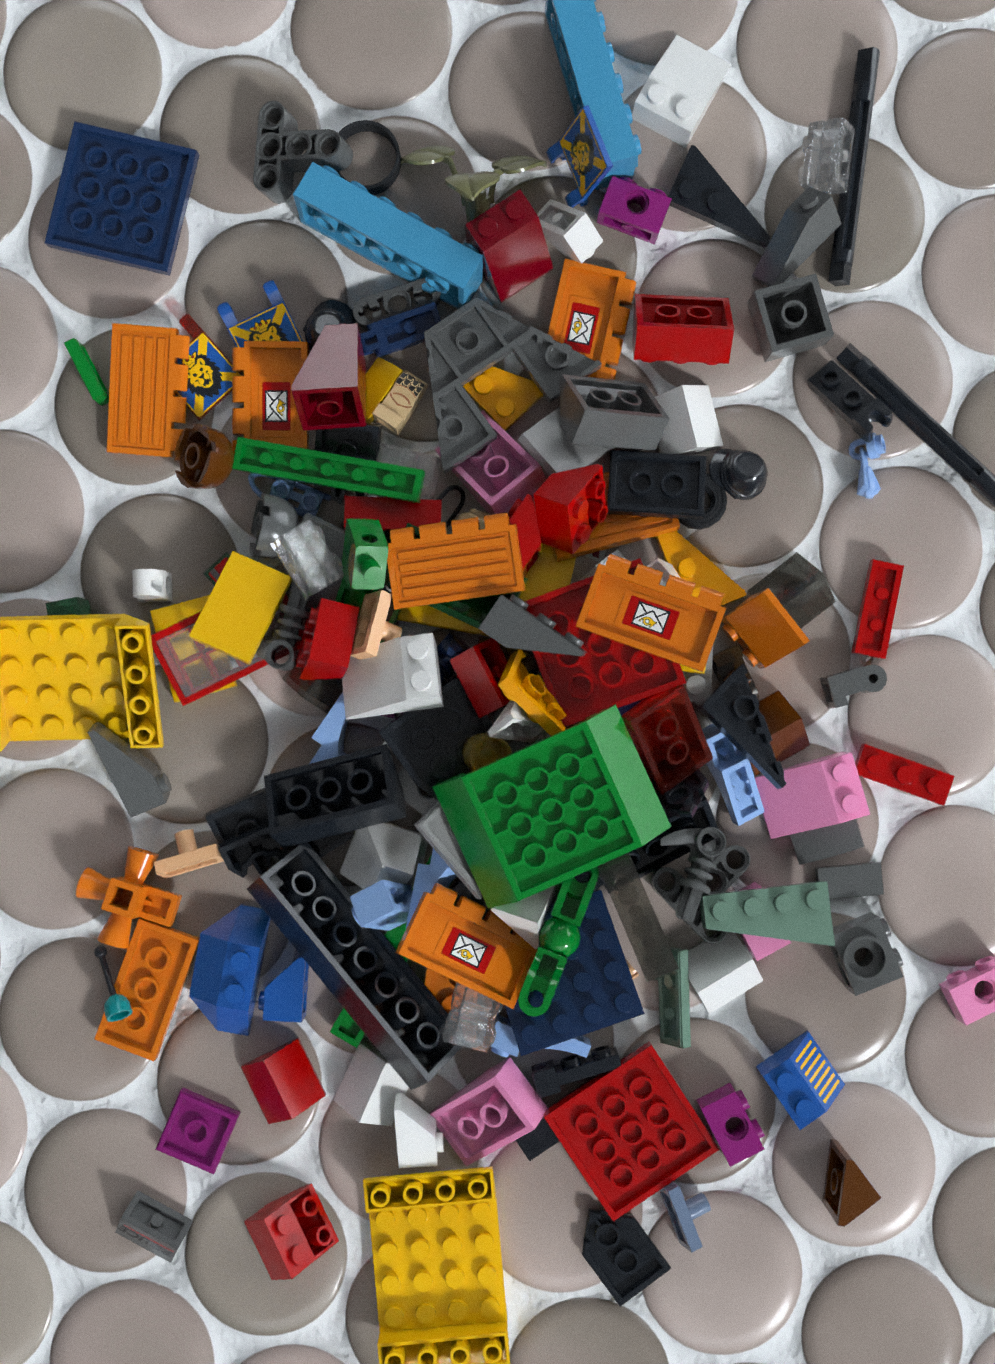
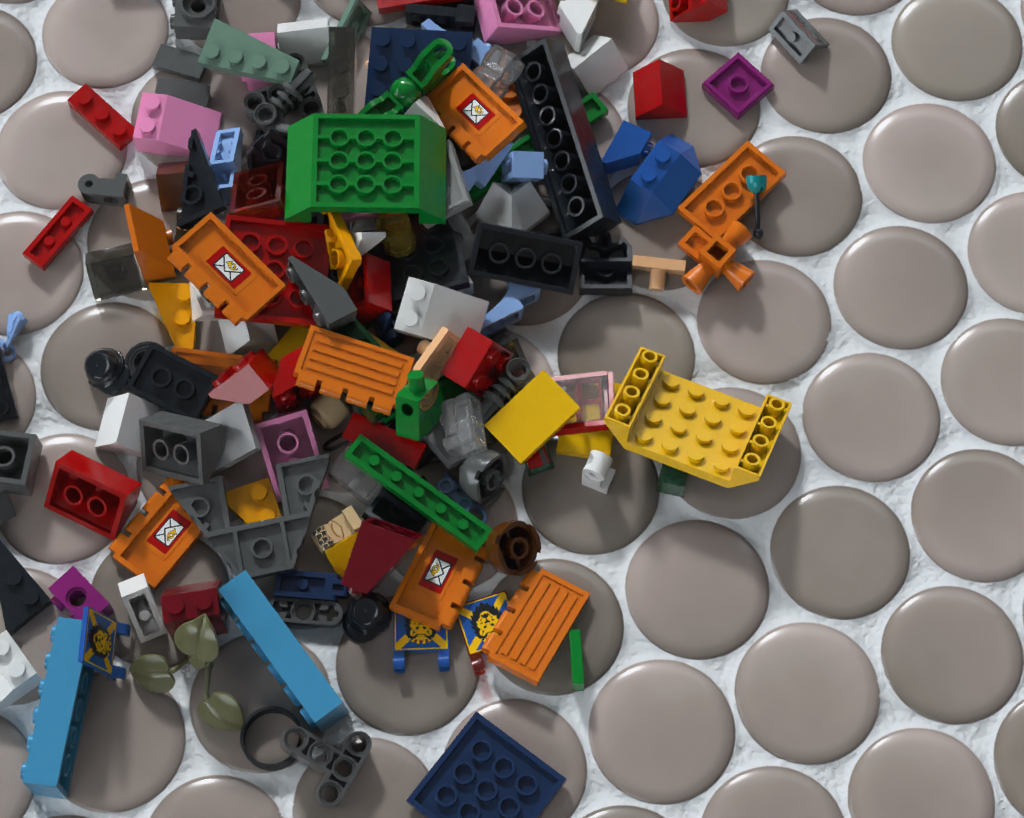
camera: 155 degrees left, 20 degrees down
dark grey slope [88,722,172,818] -> none

